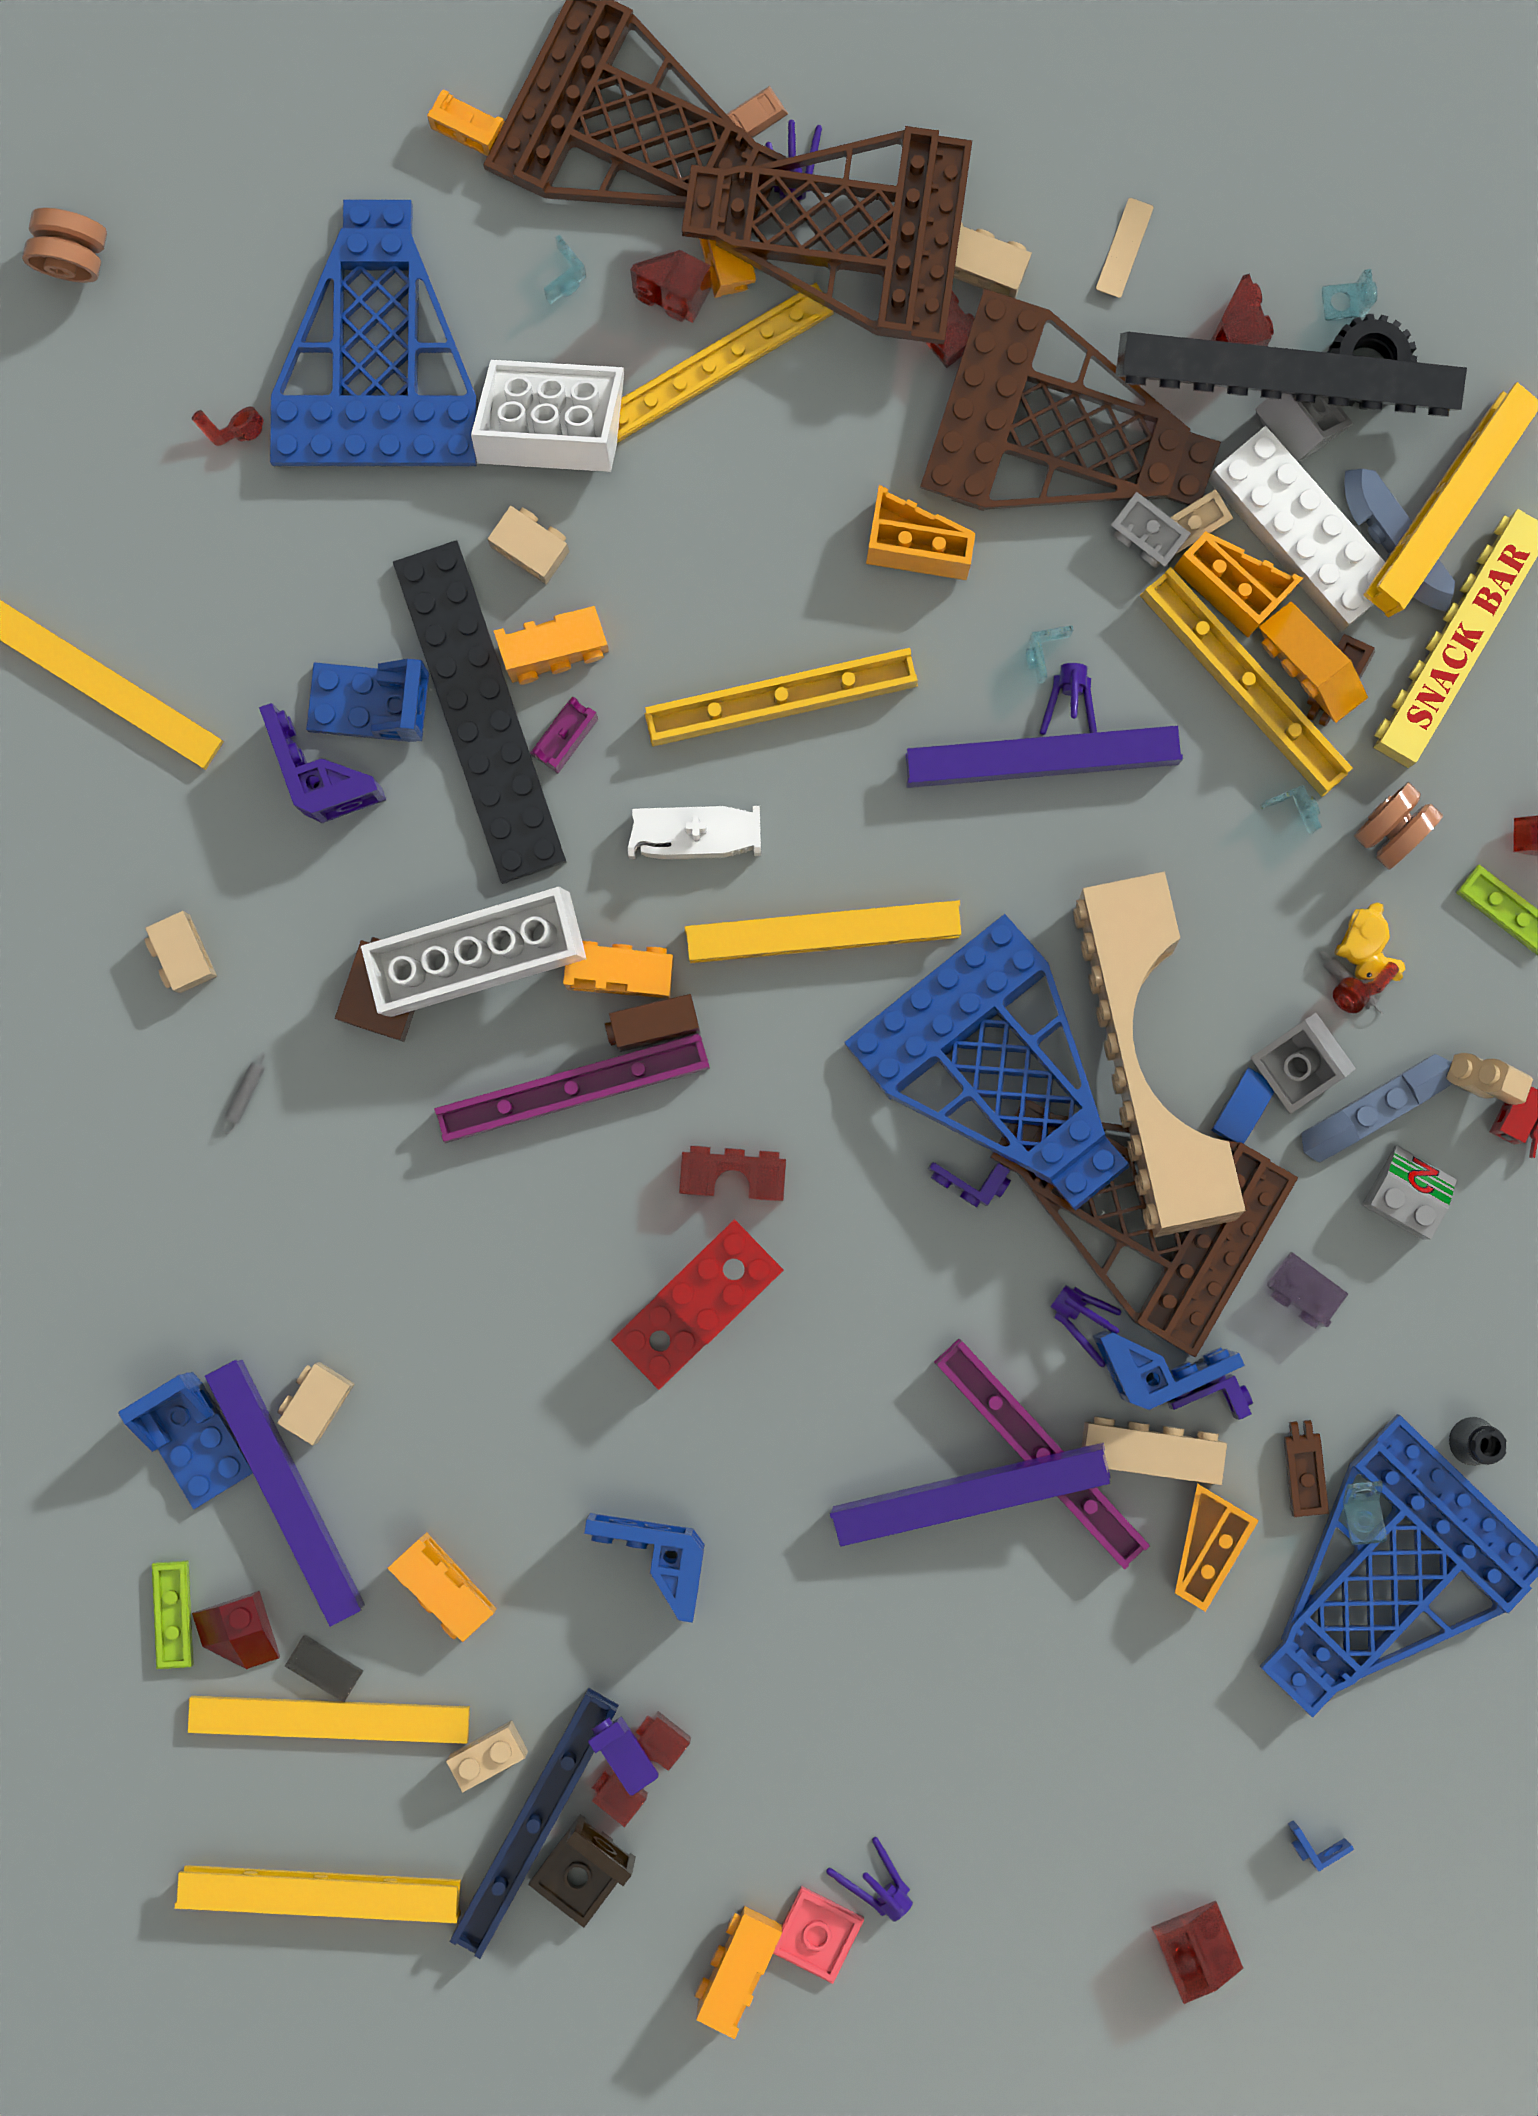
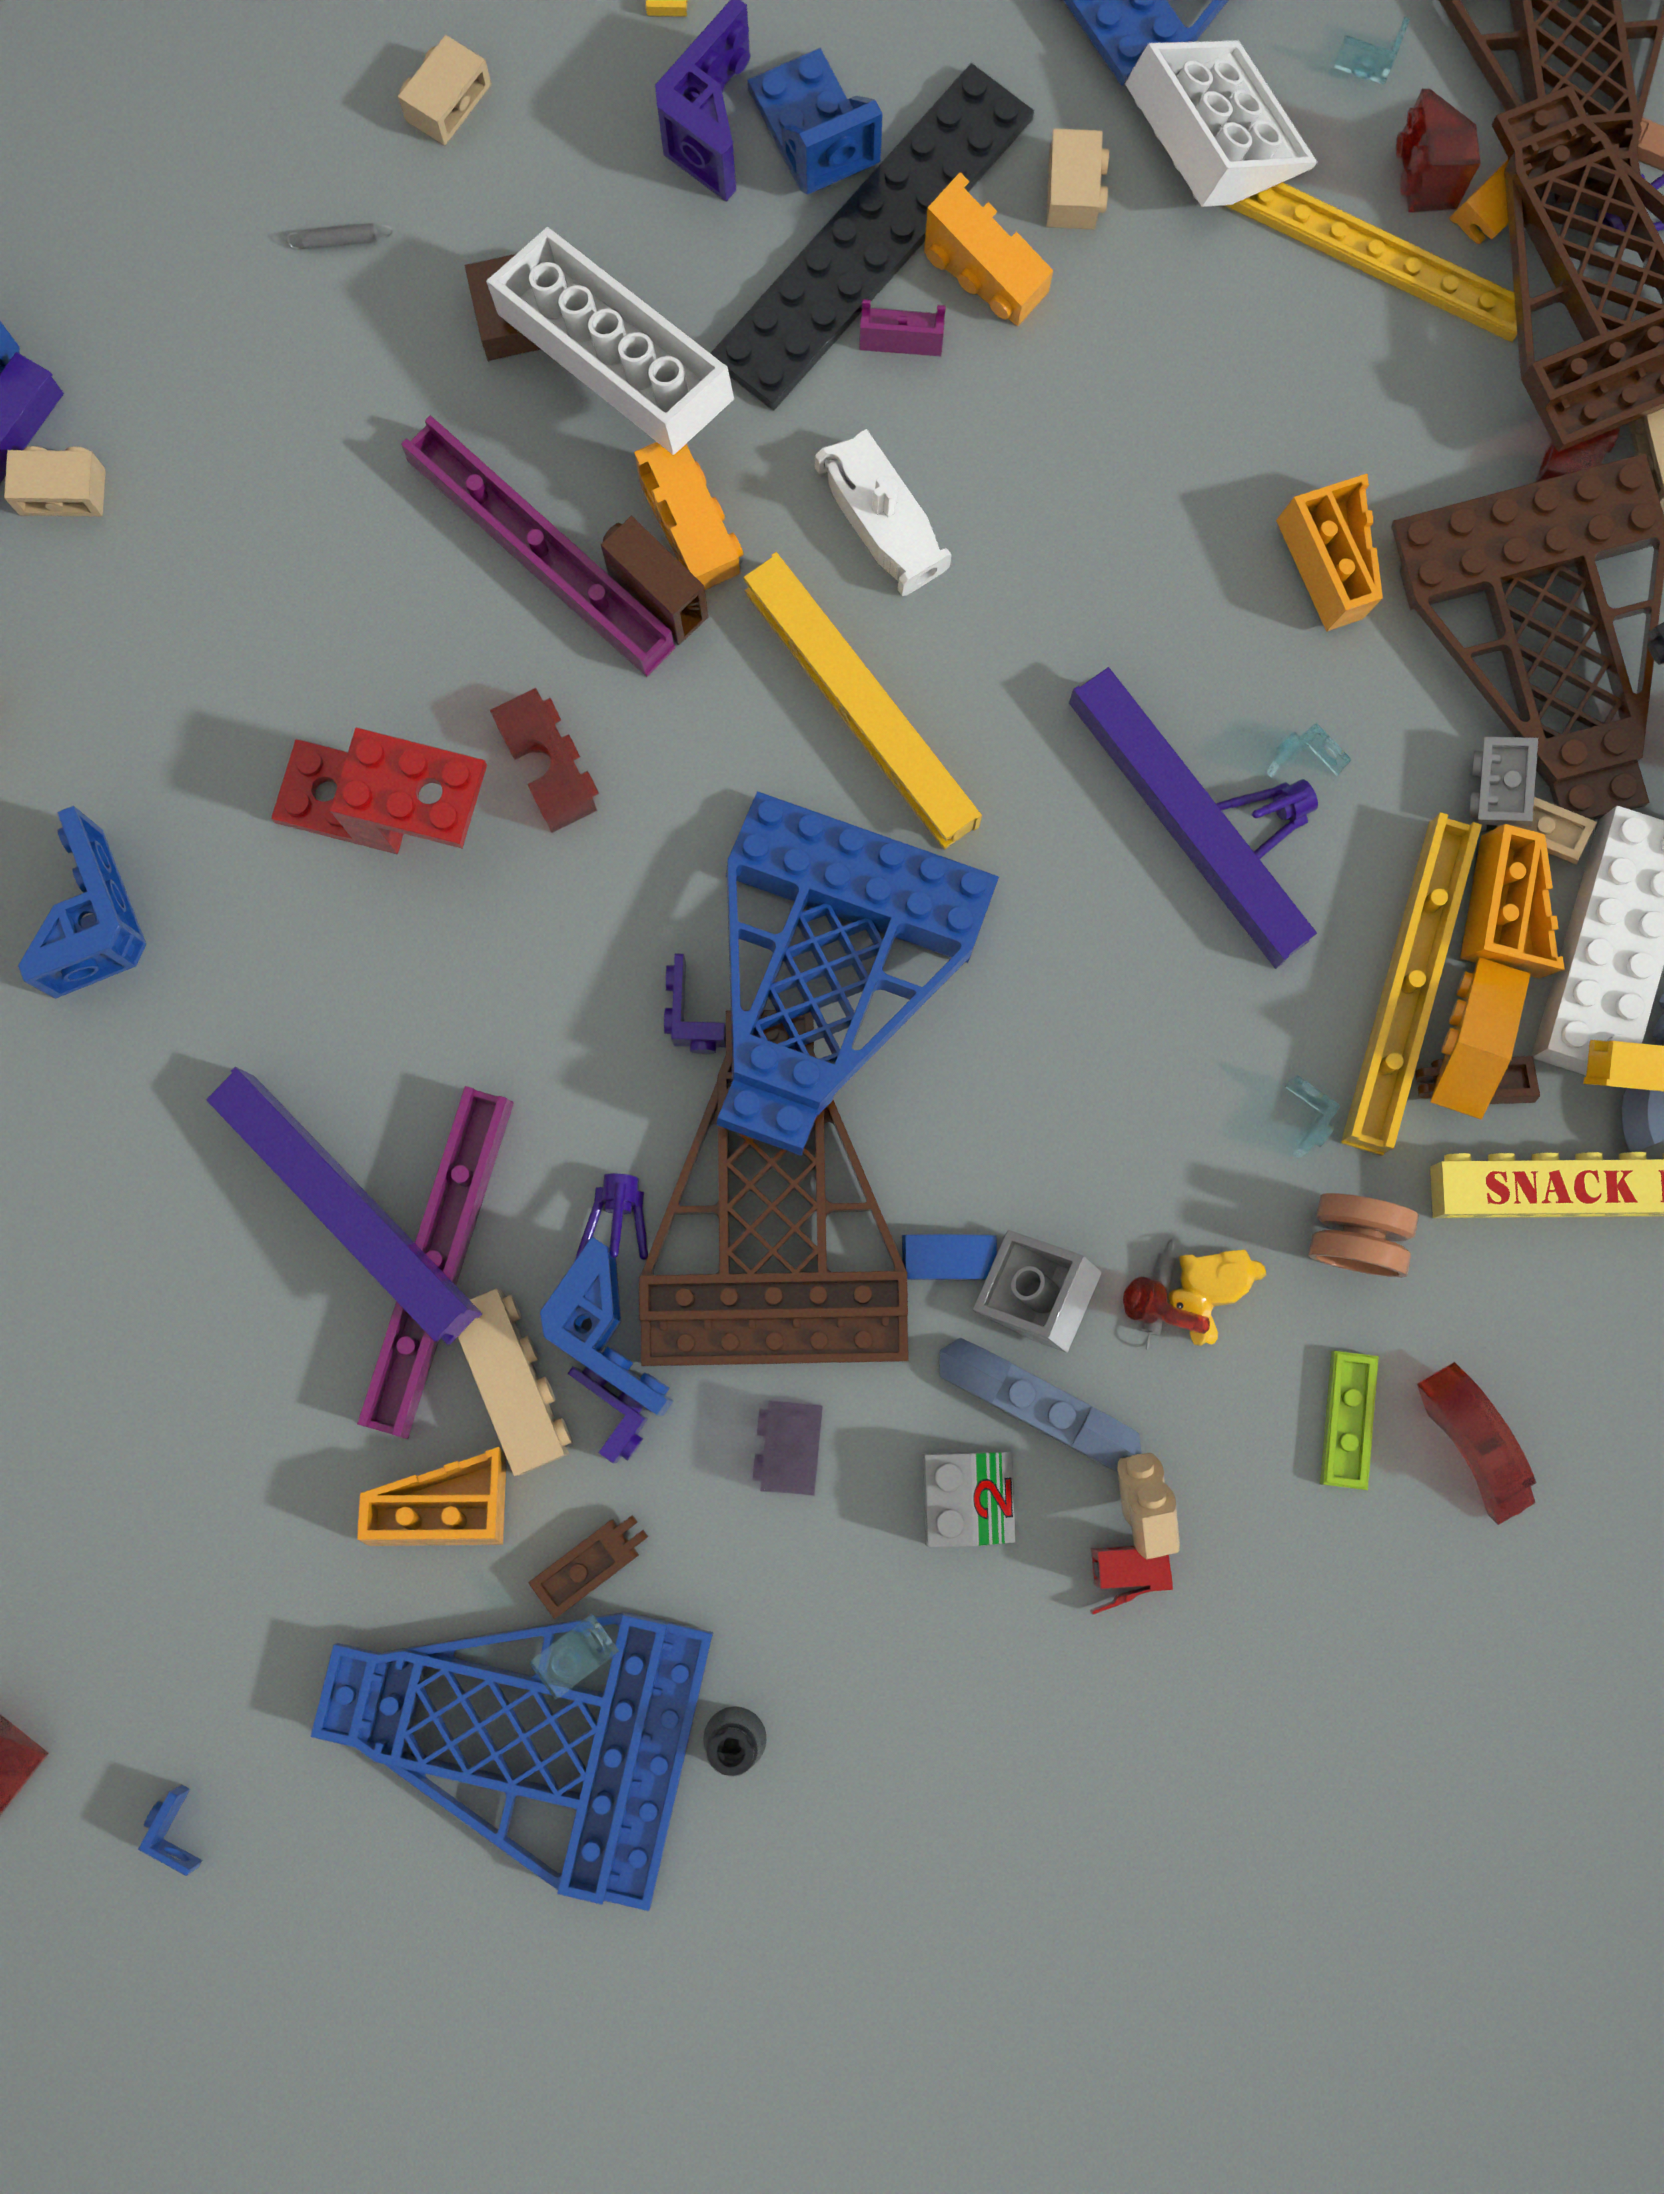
camera: 60 degrees right, 5 degrees down
yellow tile [645,648,918,747] -> none
tan arch [1073,871,1246,1237] -> none

